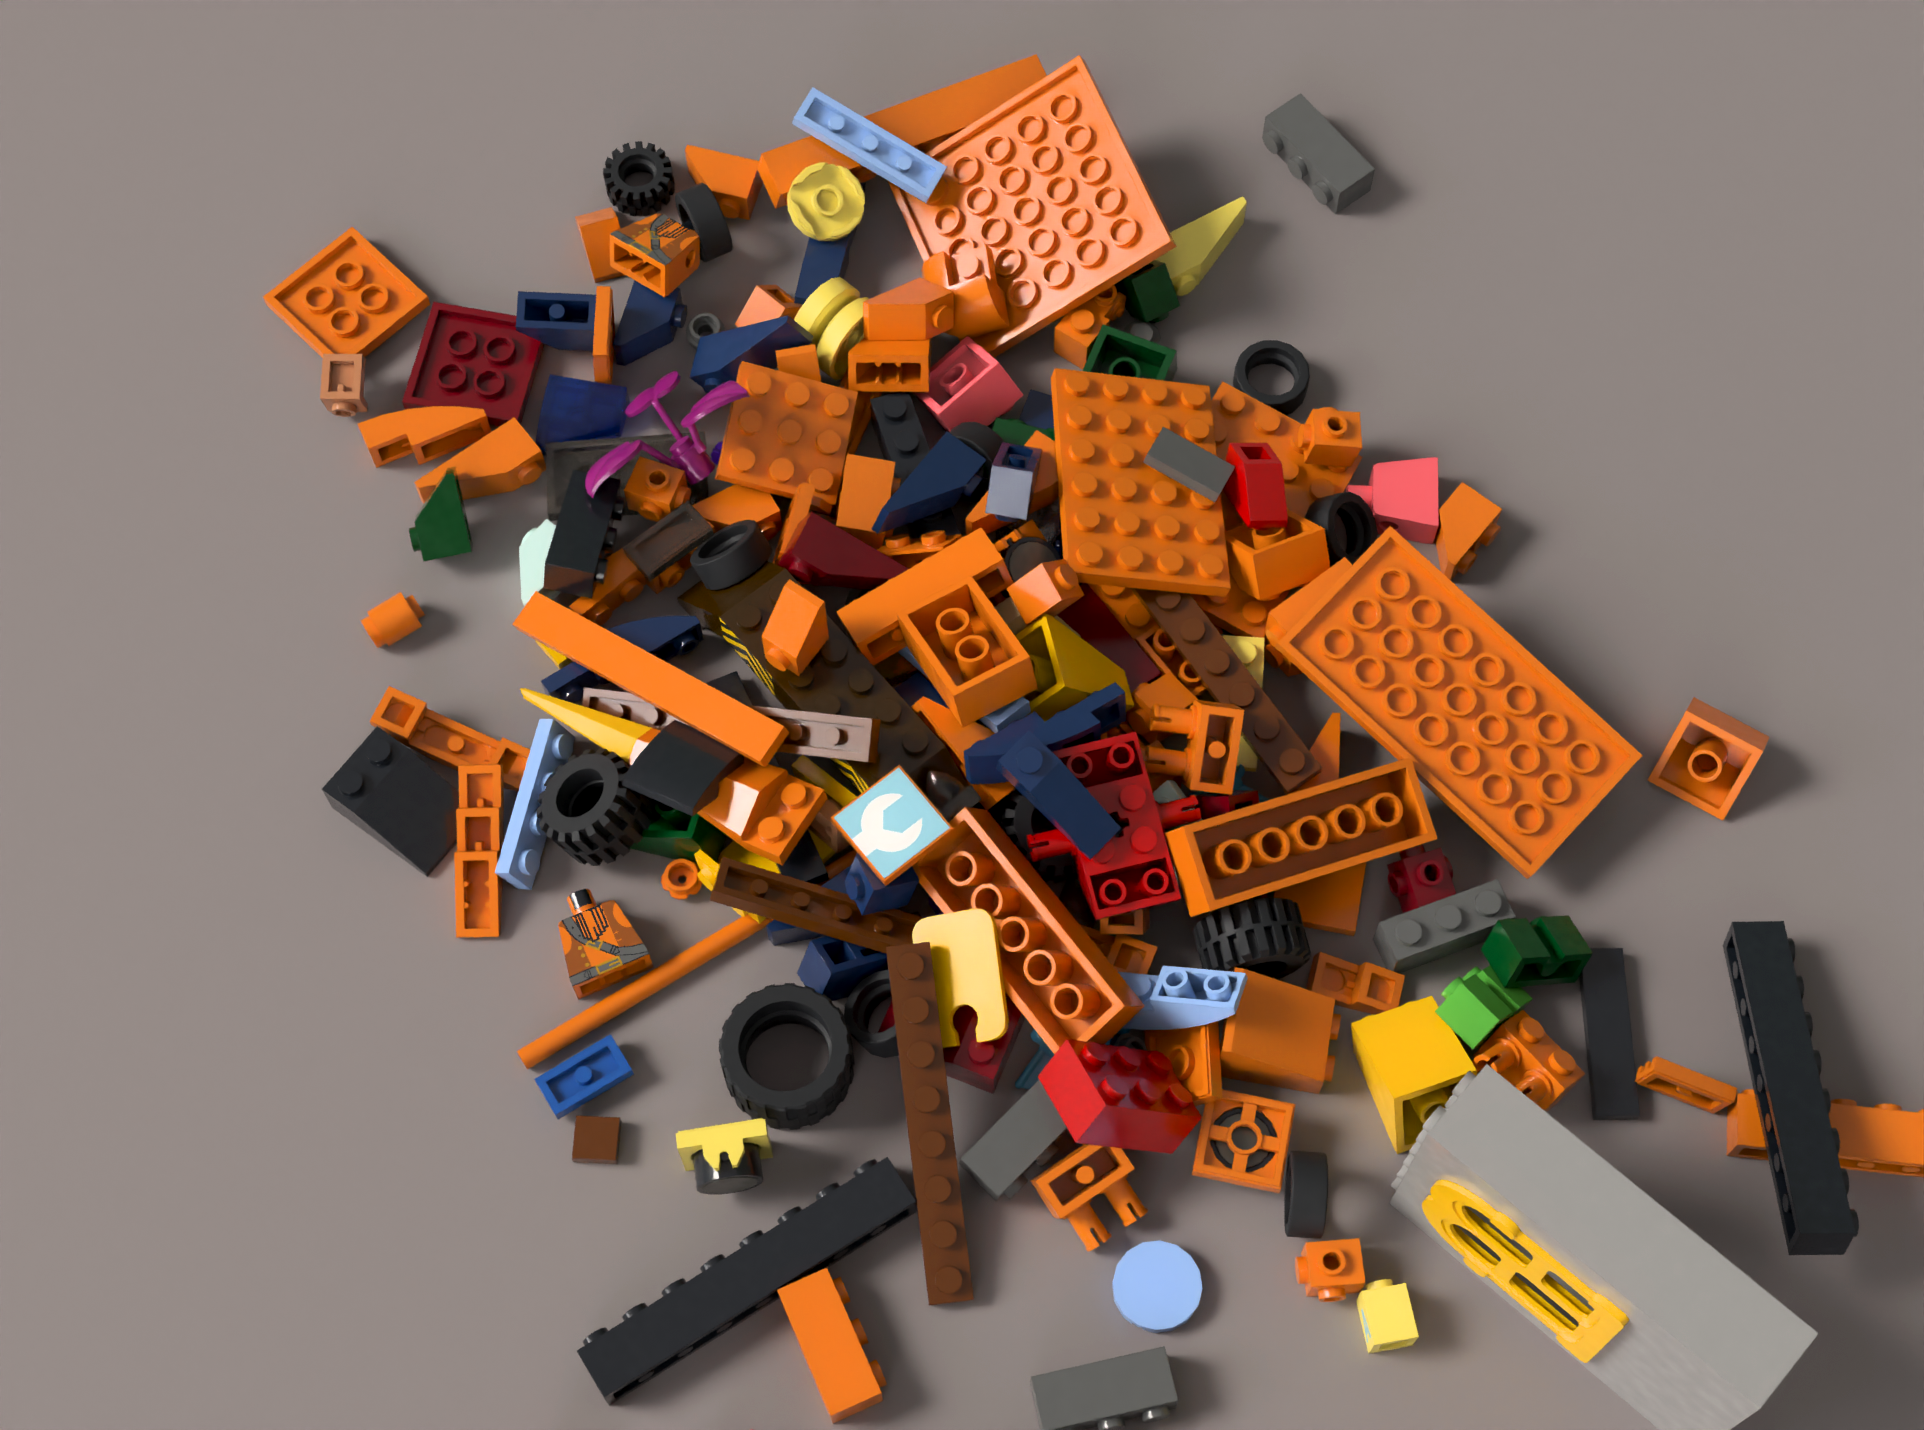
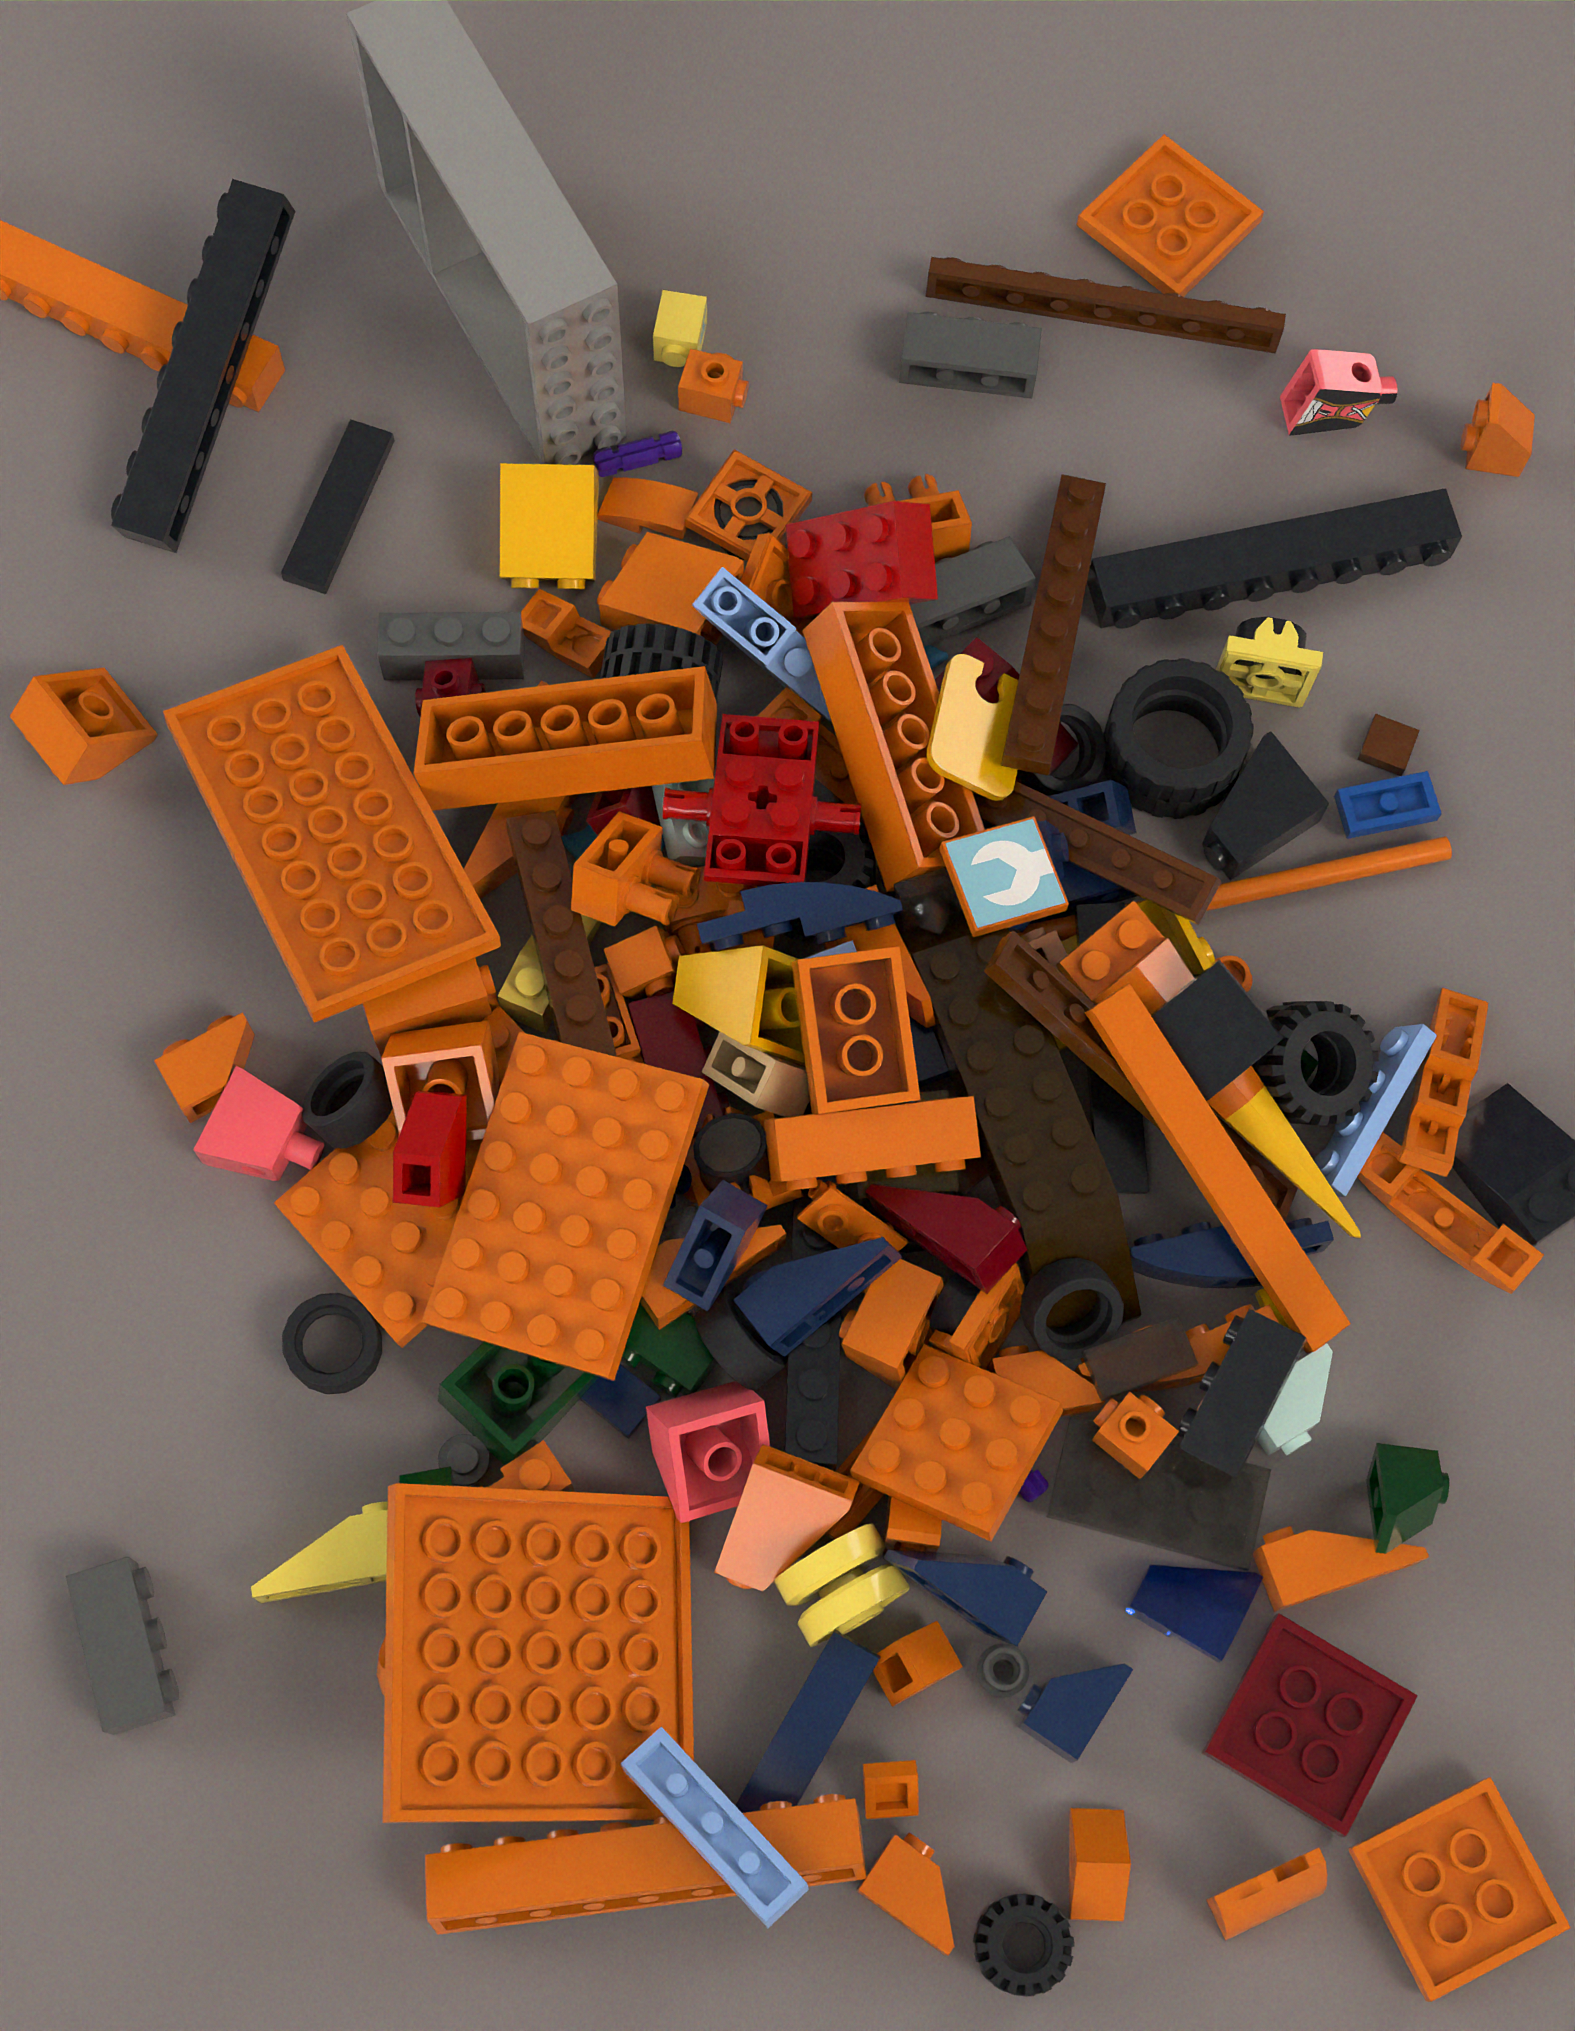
camera: 165 degrees left, 5 degrees up
nougat bracket [320,354,368,417] -> none
orange slope [357,406,492,468] -> none
orange brick [360,592,425,648] -> none
dark blue slope [516,291,596,351] -> none
torso [558,889,654,1000] -> none
magenta plant [585,371,750,498] -> none
orange tile [593,286,615,395] -> none
orange torso [610,213,700,297] -> none
black tyre [675,183,733,262] -> none
orange slope [762,579,829,676] -> none
orange brick [777,1268,887,1424] -> none
light yellow tile [787,162,865,241] -> none
orange slope [863,277,954,341] -> none
orange brick [921,244,1010,340] -> none
dark blue slope [996,730,1121,860] -> none
orange brick [1006,559,1084,625] -> none
light blue tile [1112,1240,1203,1333] -> none
dark grey tile [1143,427,1235,502] -> none
black tyre [1284,1151,1328,1239] -> none
orange brick [1298,407,1362,467] -> none
bright green brick [1435,965,1533,1050] -> none
orange brick [1472,1010,1585,1112] -> none
dark green brick [1481,915,1593,988] -> none
orange tile [1635,1056,1737,1114] -> none
none -> dark purple axle [593,431,682,477]
none -> orange slope [597,477,699,540]
none -> orange plate [863,1760,919,1819]
none -> black slope [1202,731,1329,881]
none -> orange slope [1206,1847,1327,1941]

